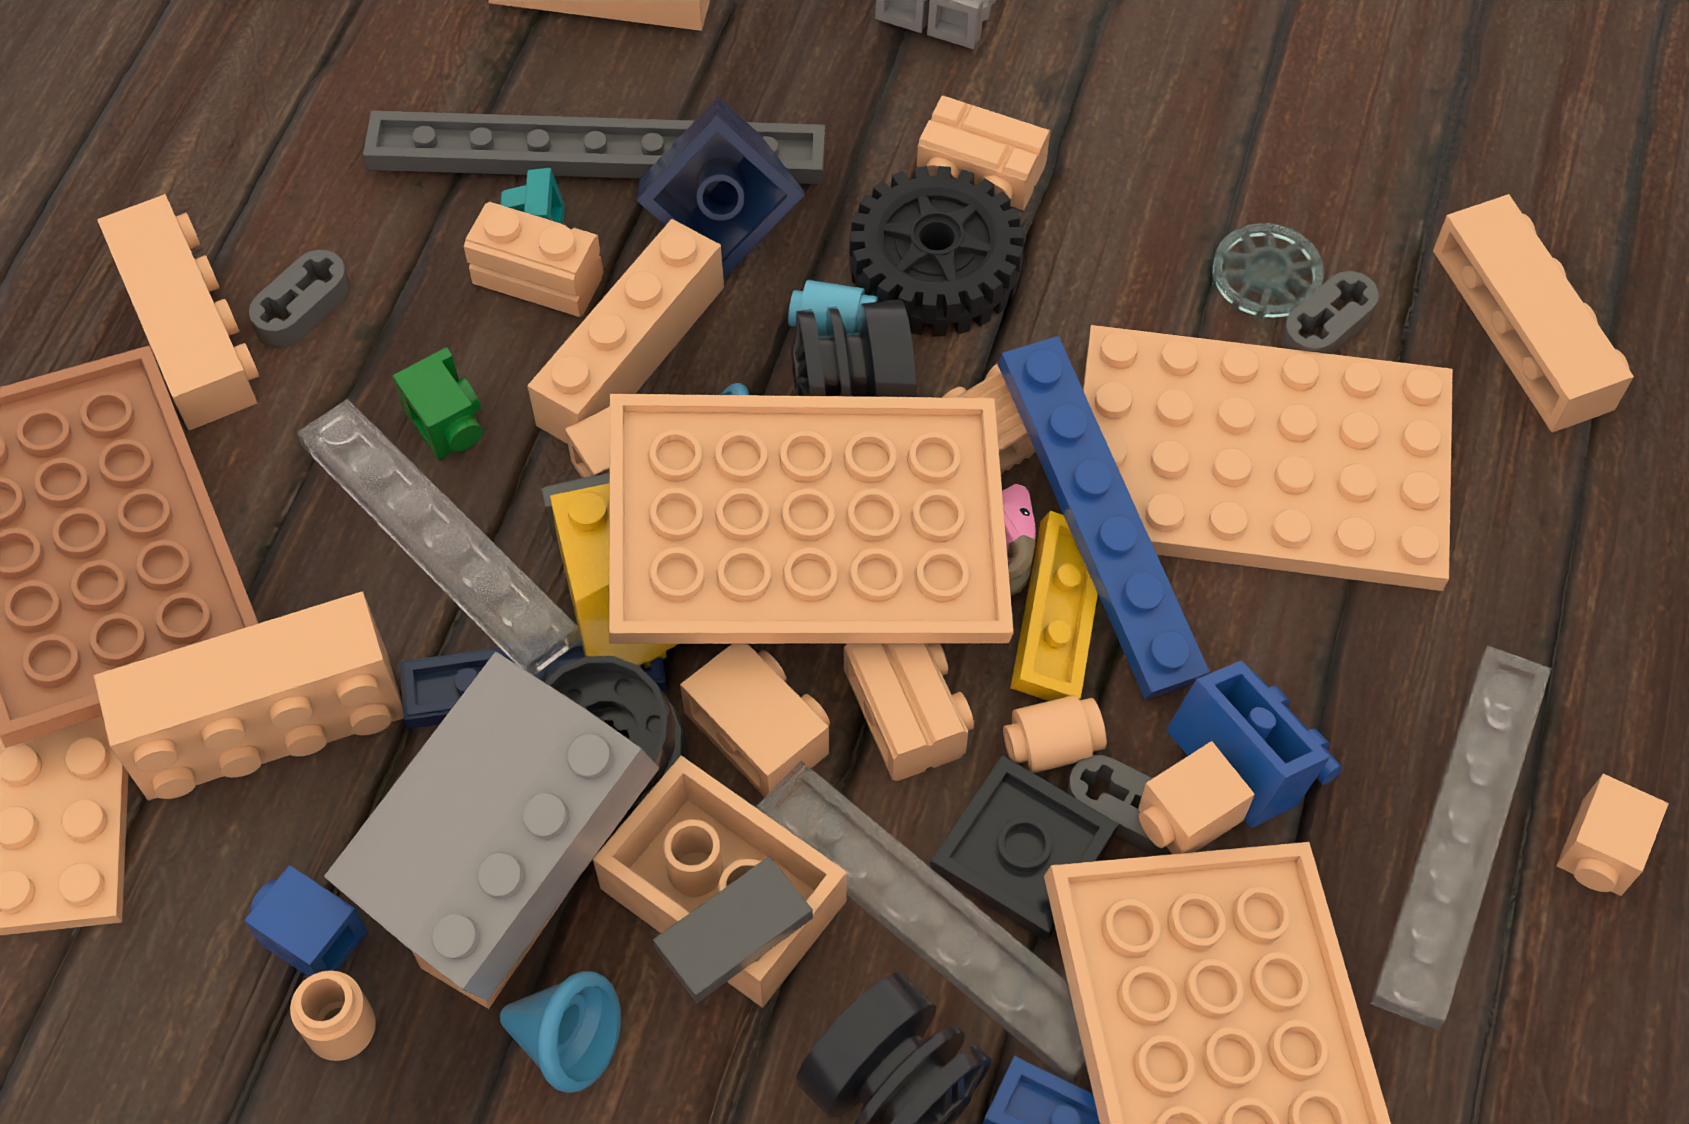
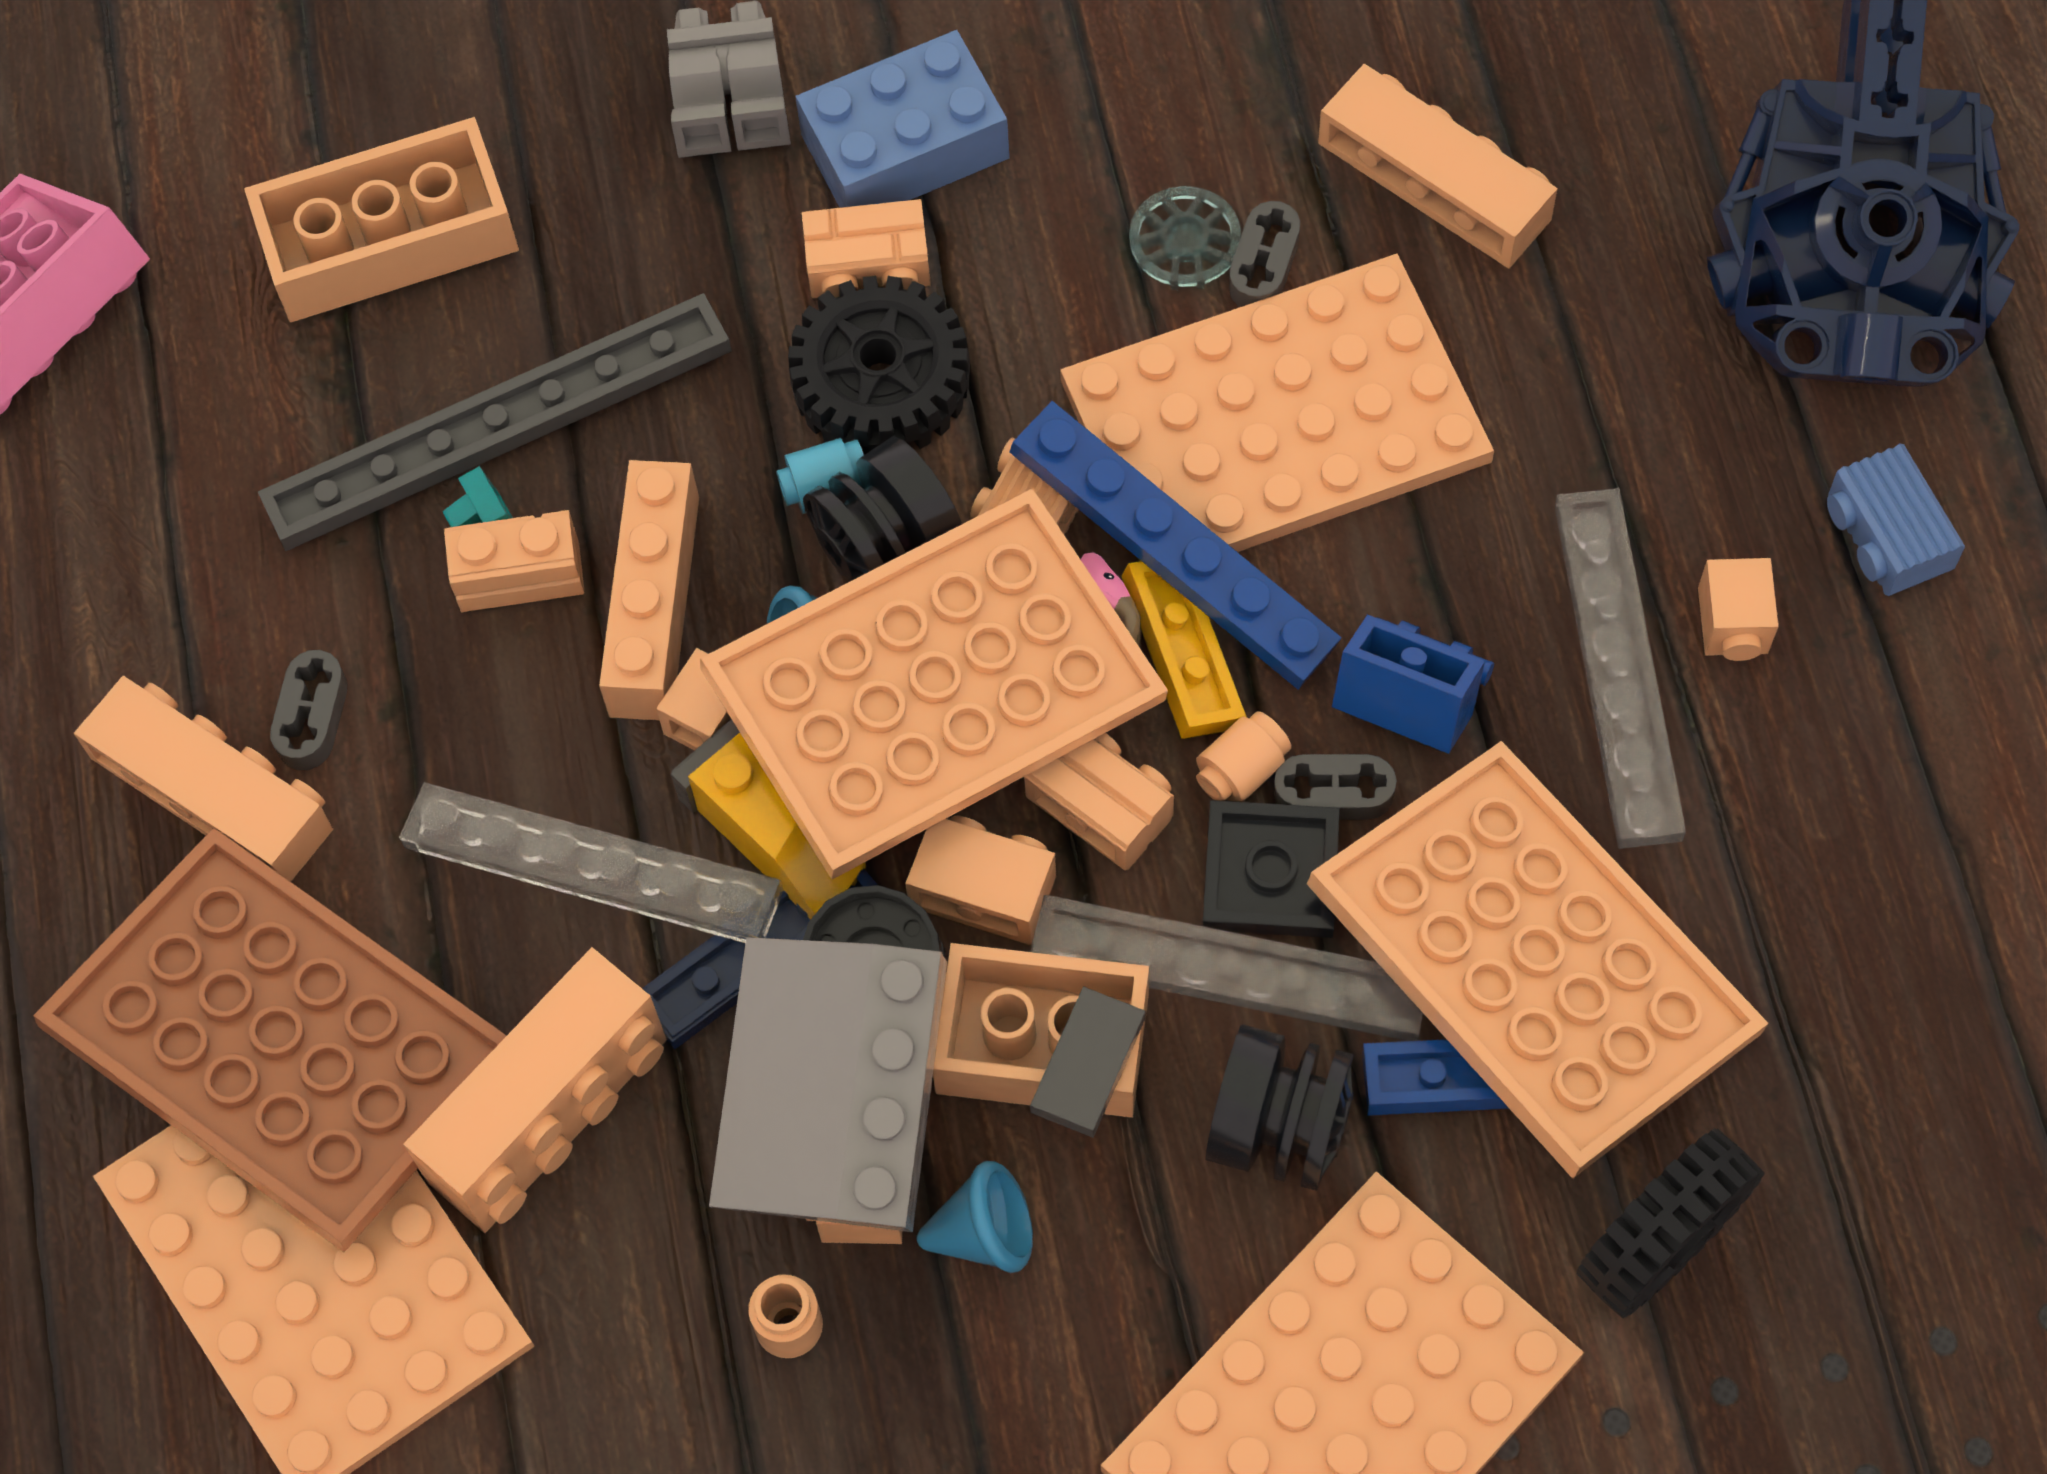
camera: 25 degrees left, 5 degrees up
blue brick [244,865,368,977] -> none
green brick [392,347,483,460] -> none
dark blue slope [636,96,805,278] -> none
light nougat brick [1138,741,1255,854] -> none
none -> medium blue brick [795,30,1010,208]

